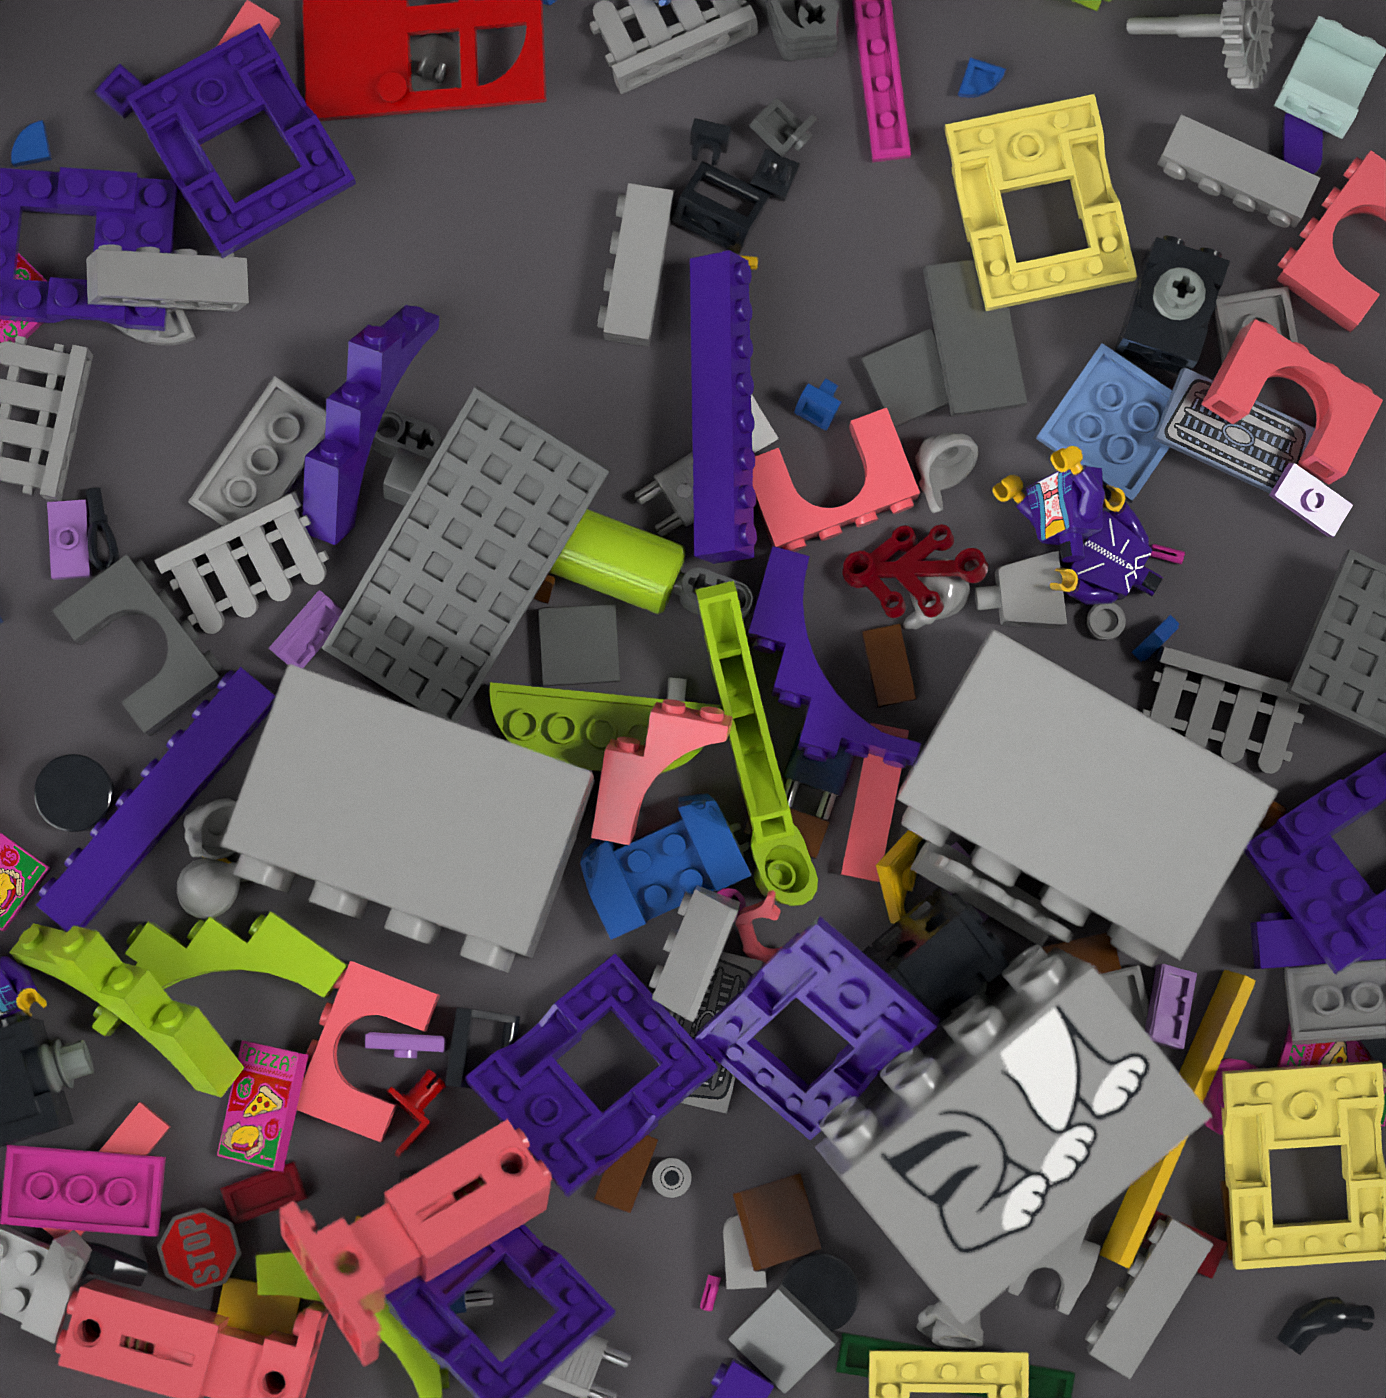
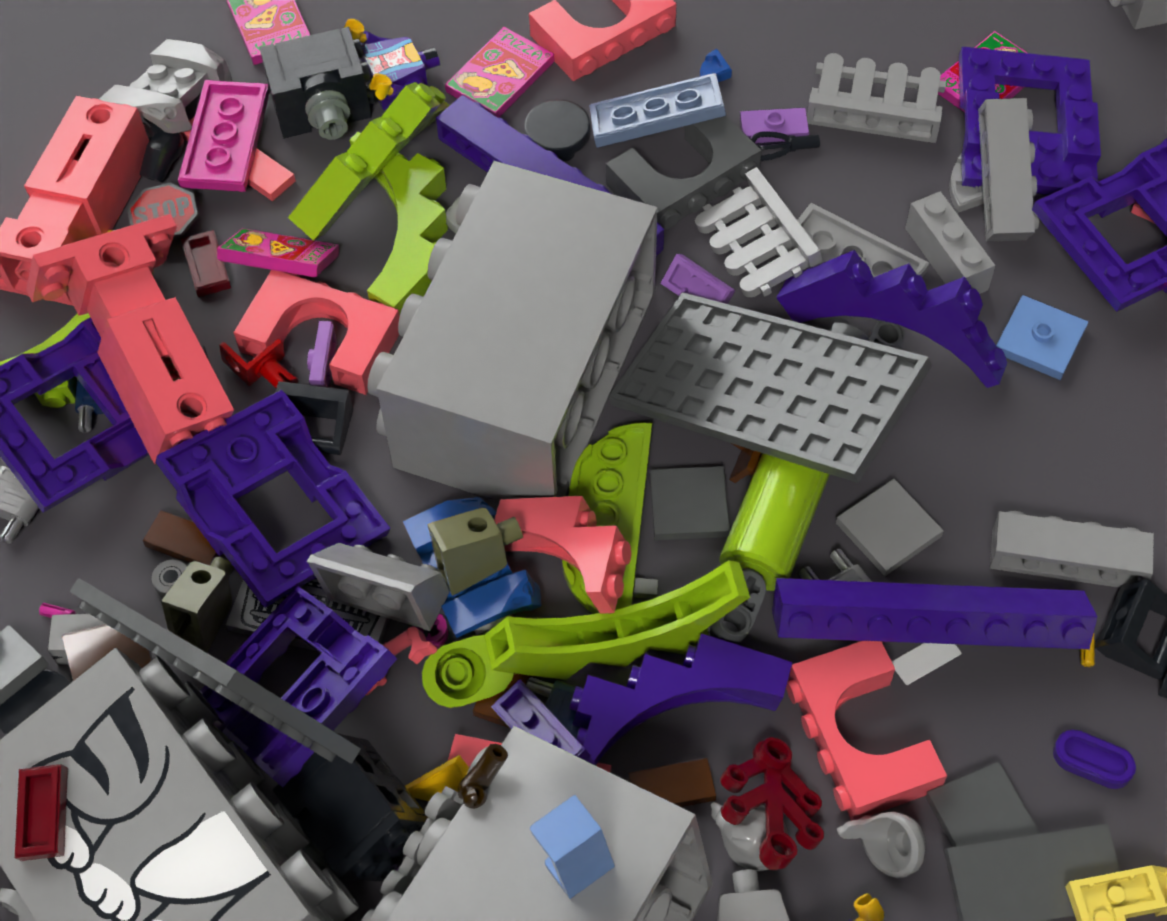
camera: 95 degrees right, 25 degrees down
blue tile [11,120,52,167] -> none
blue tile [793,378,841,431] -> none
none -> dark red tile [14,764,68,861]
none -> dark grey plate [69,578,361,764]
none -> olive torso [161,557,234,653]
none -> olive torso [427,507,523,596]
none -> dark brown arm [458,744,508,809]
none -> tile [491,679,591,761]
none -> medium blue panel [530,795,615,899]
none -> sand blue tile [589,73,726,148]
none -> light grey tile [836,479,944,576]
none -> light grey brick [905,191,996,294]
none -> medium blue plate [996,295,1088,380]
none -> dark purple tile [1053,730,1136,789]

